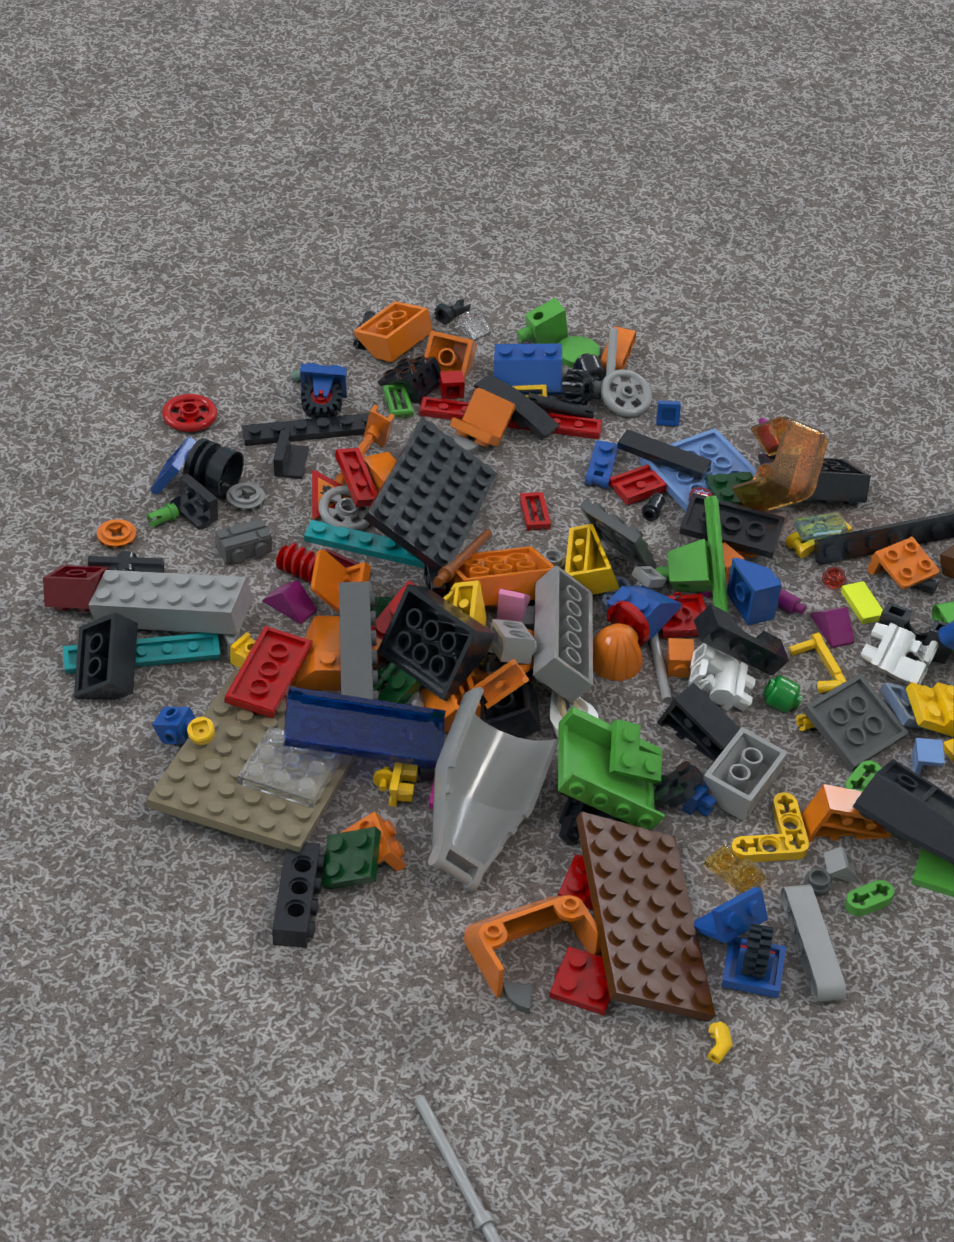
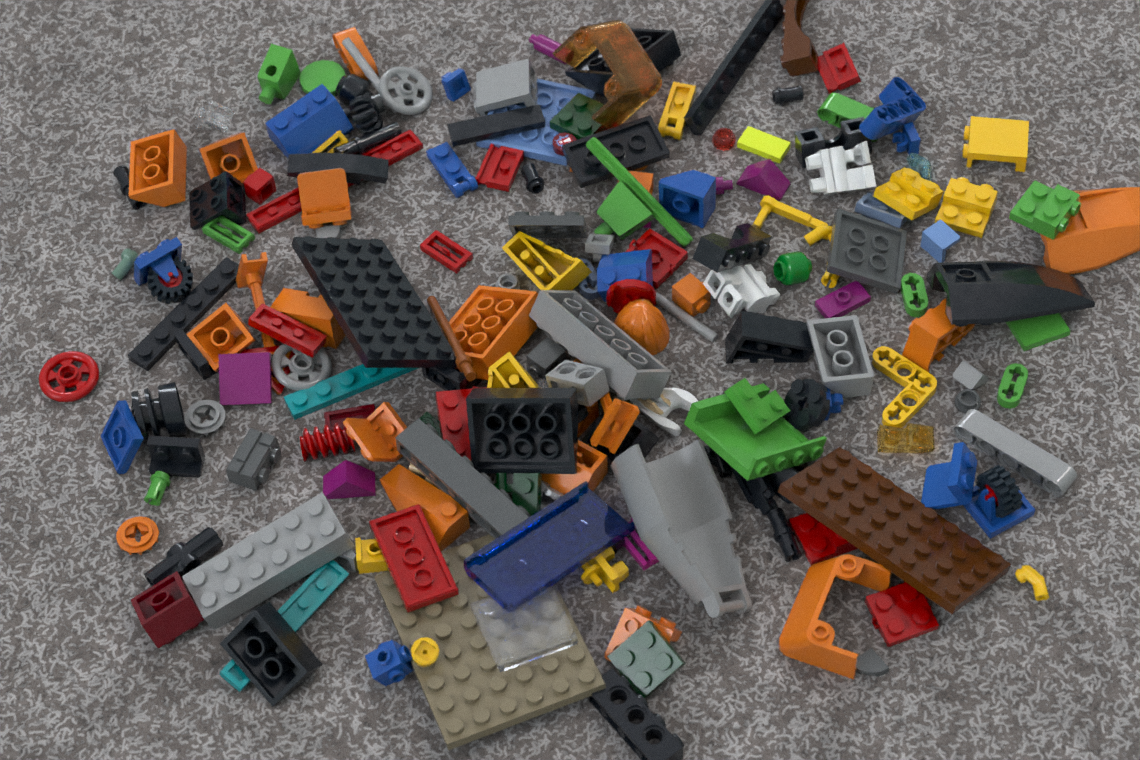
camera: 35 degrees left, 10 degrees up
black piece [434,299,471,325] -> none
bright pink slope [497,589,530,622] -> none
clear light blue plate [794,512,848,541] -> none
orange bracket [867,537,939,589] -> none
none -> orange slope [187,303,255,372]
none -> magenta tile [218,352,272,406]
none -> light grey panel [473,58,537,117]
none -> black pin [767,508,802,562]
none -> magenta plate [815,281,871,318]

